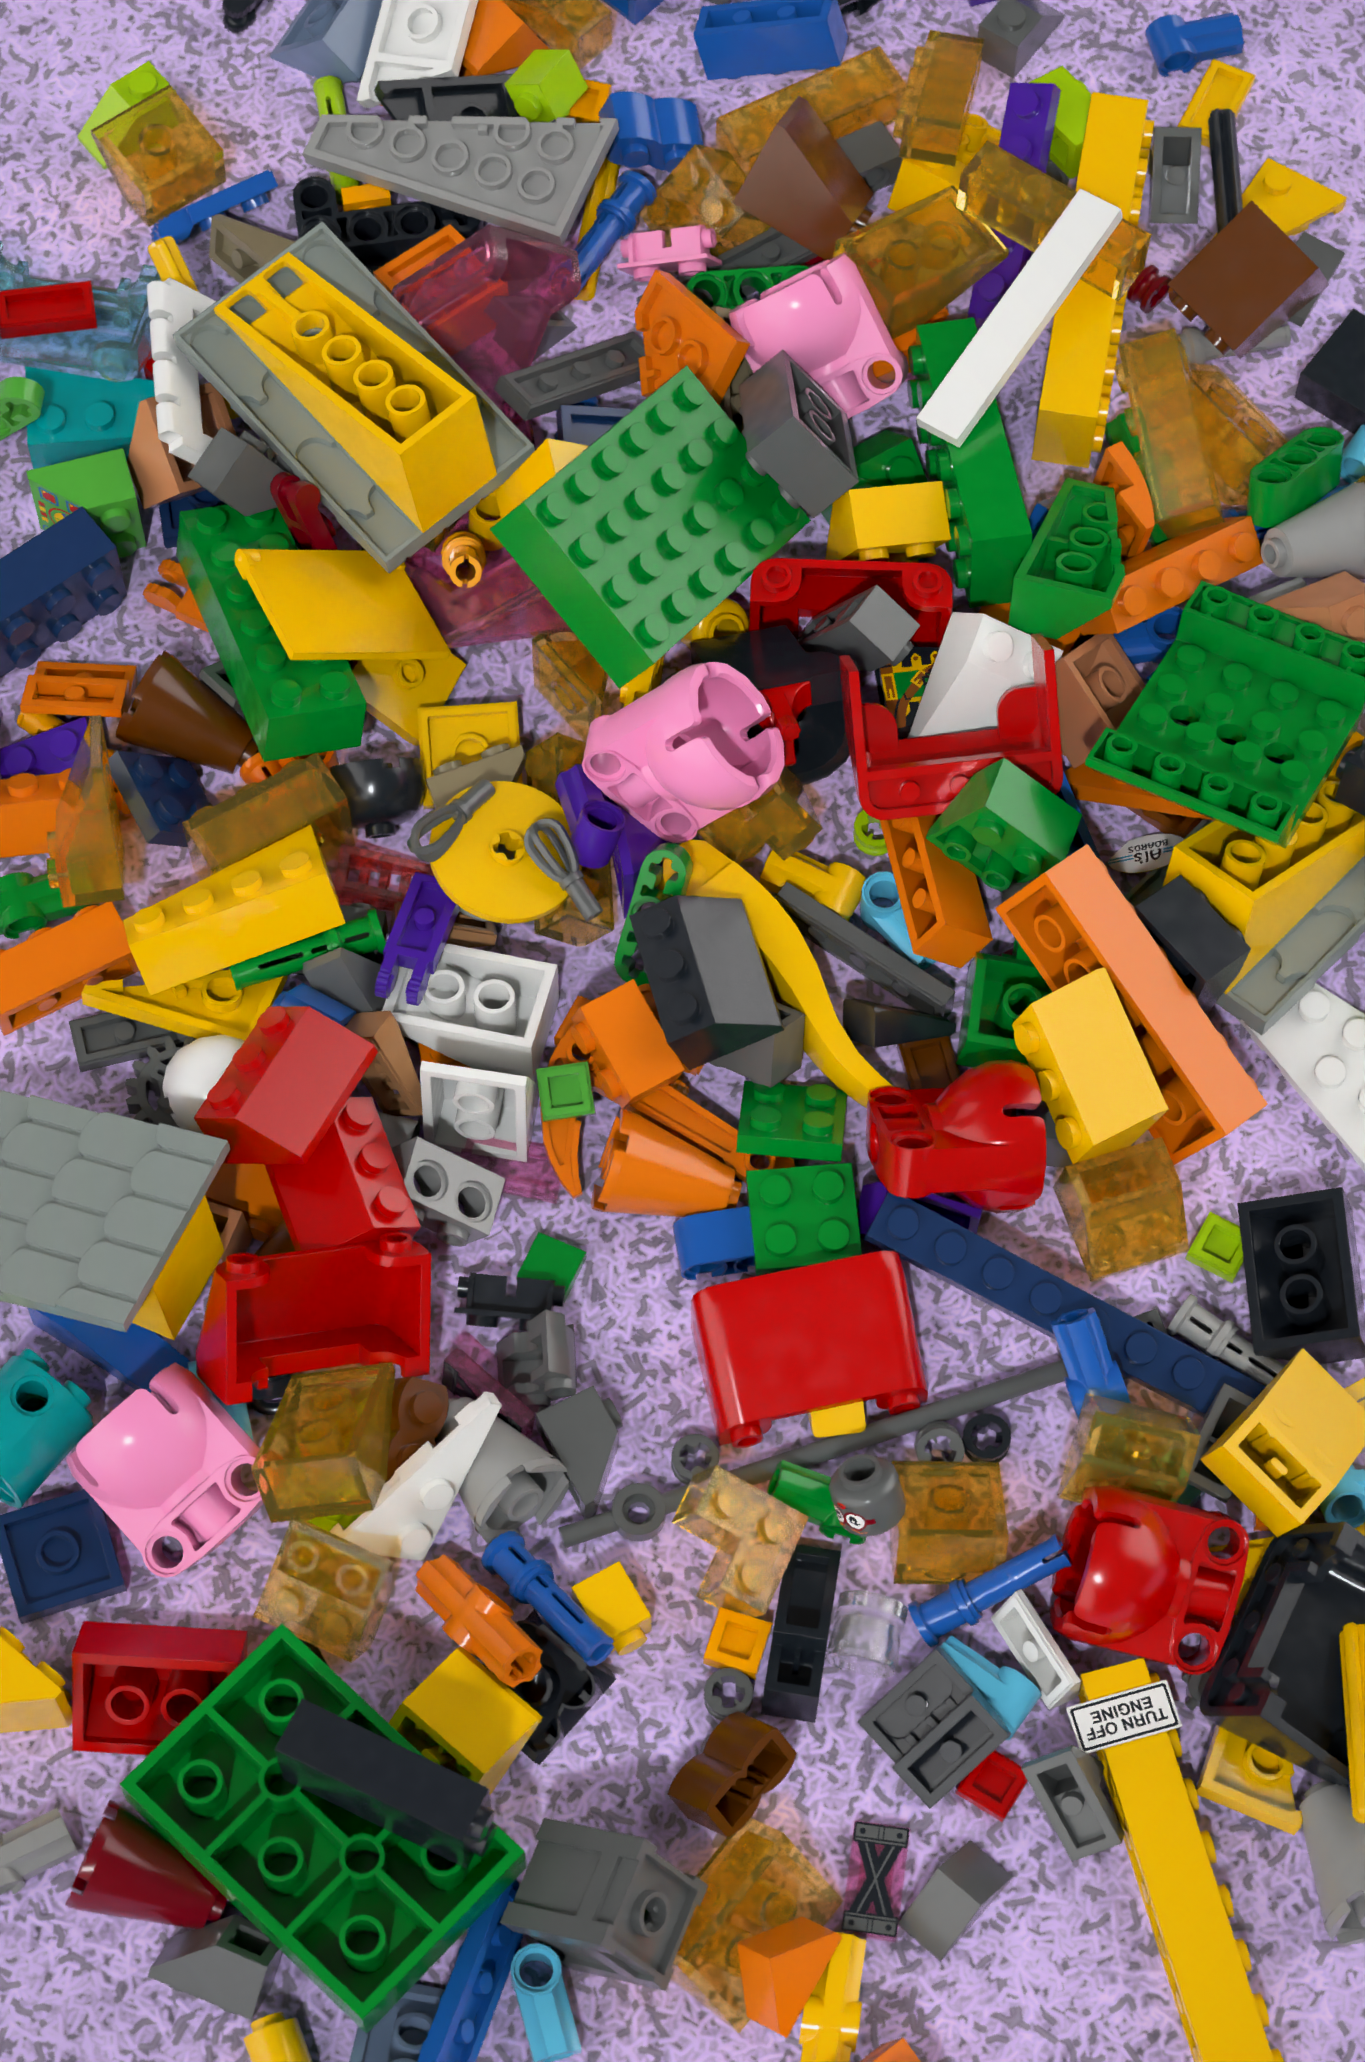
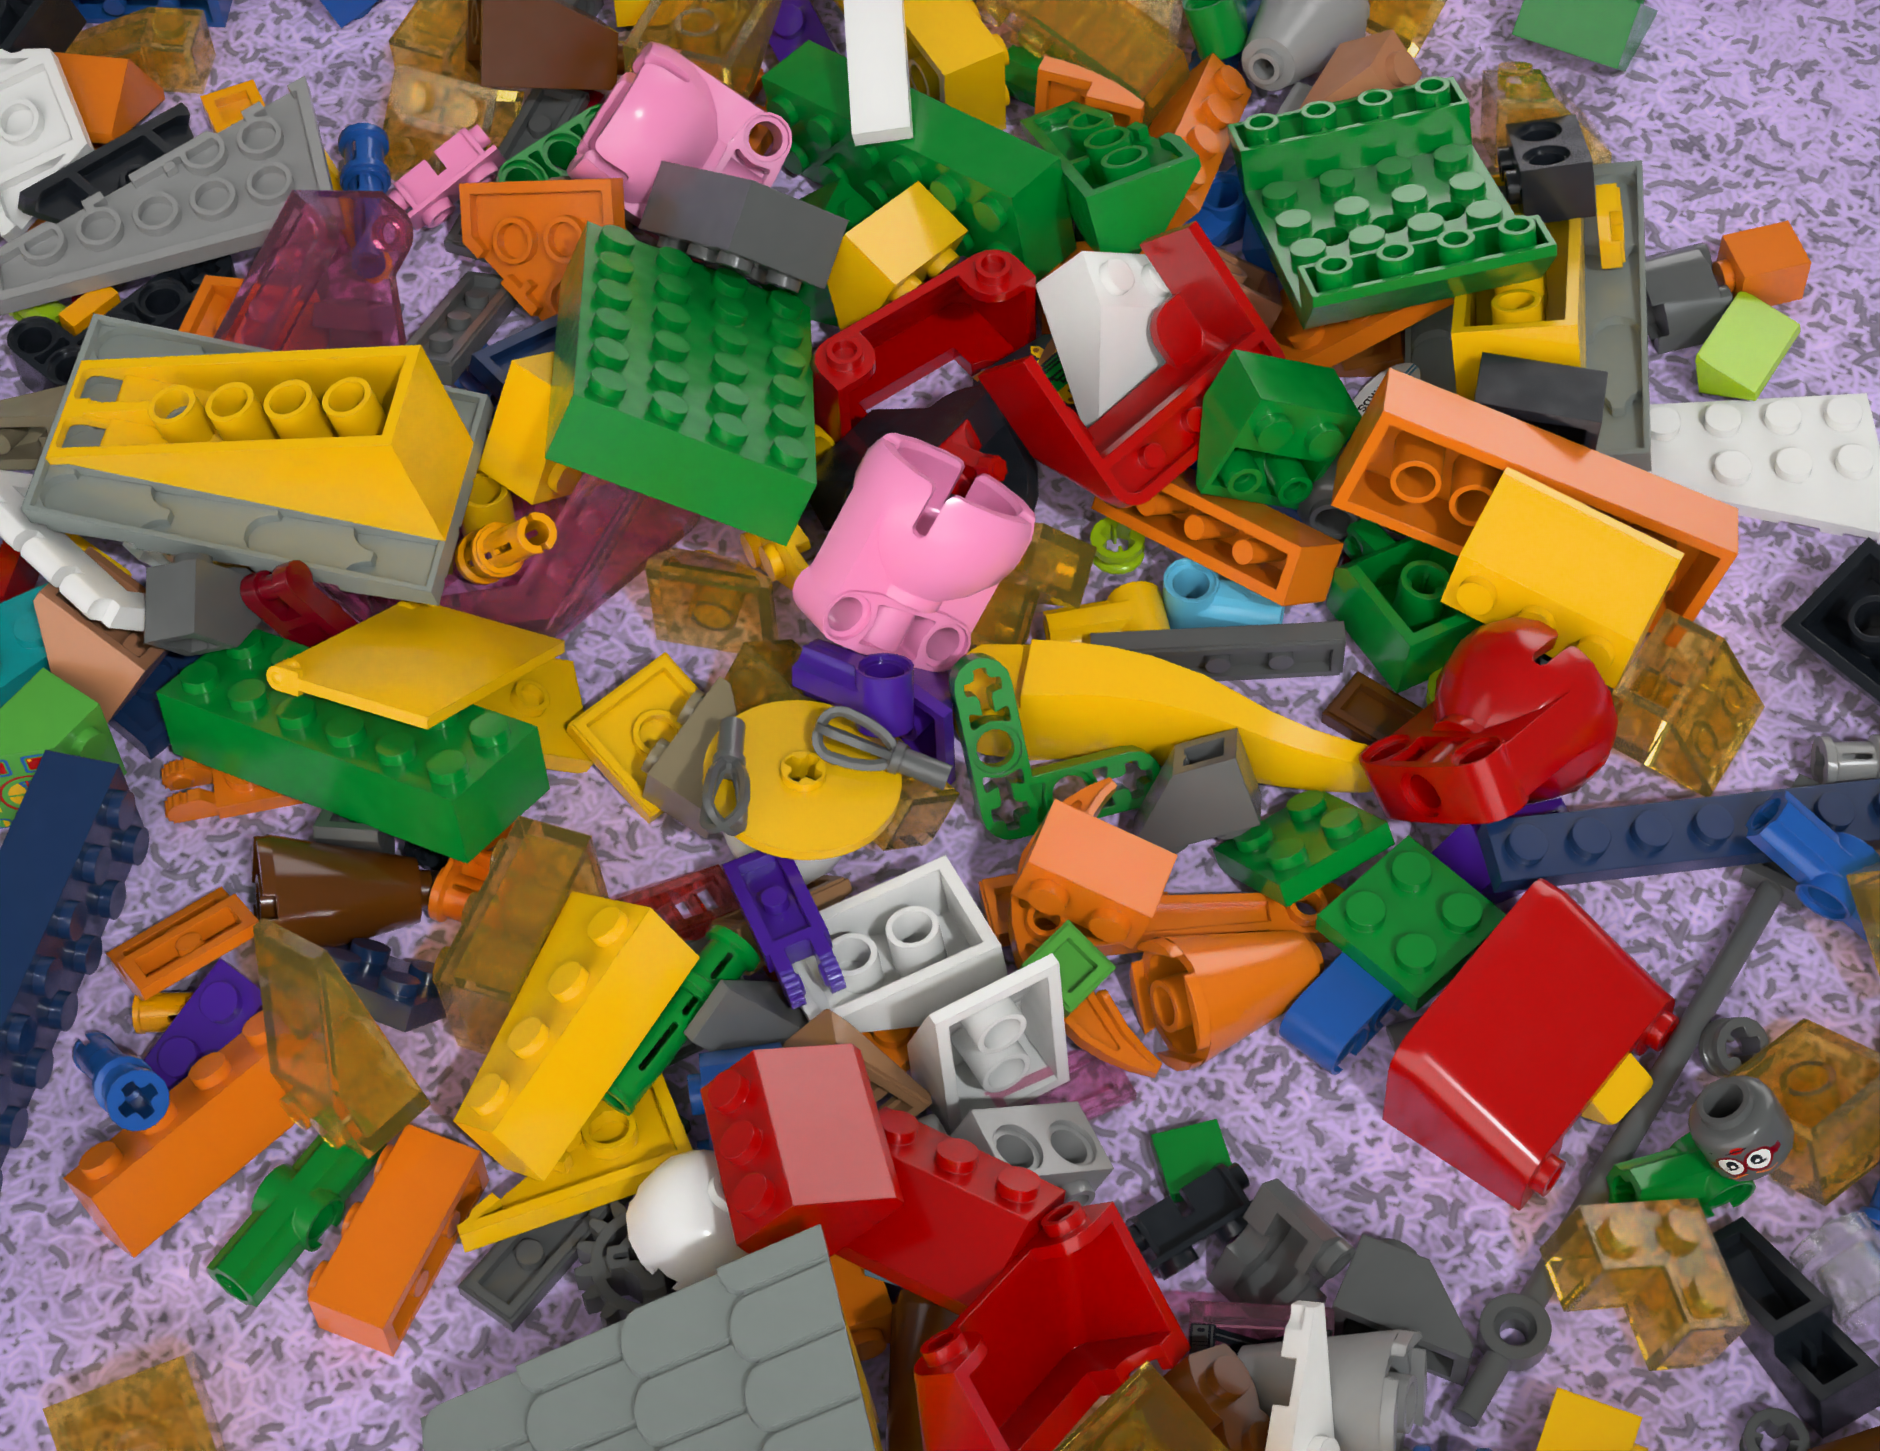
camera: 35 degrees left, 10 degrees down
black cylinder [322,757,425,839] -> none
lime brick [504,49,588,122] -> none
blue brick [598,92,705,174] -> none
black slope [629,895,785,1070] -> none
dark grey bush [671,1434,719,1485] -> none
light orange plate [703,1607,772,1680] -> none
dark grey slope [796,585,920,672] -> none
black slope [843,998,956,1048] -> none
black bush [962,1413,1011,1466] -> none
lime tile [1185,1212,1244,1283] -> none

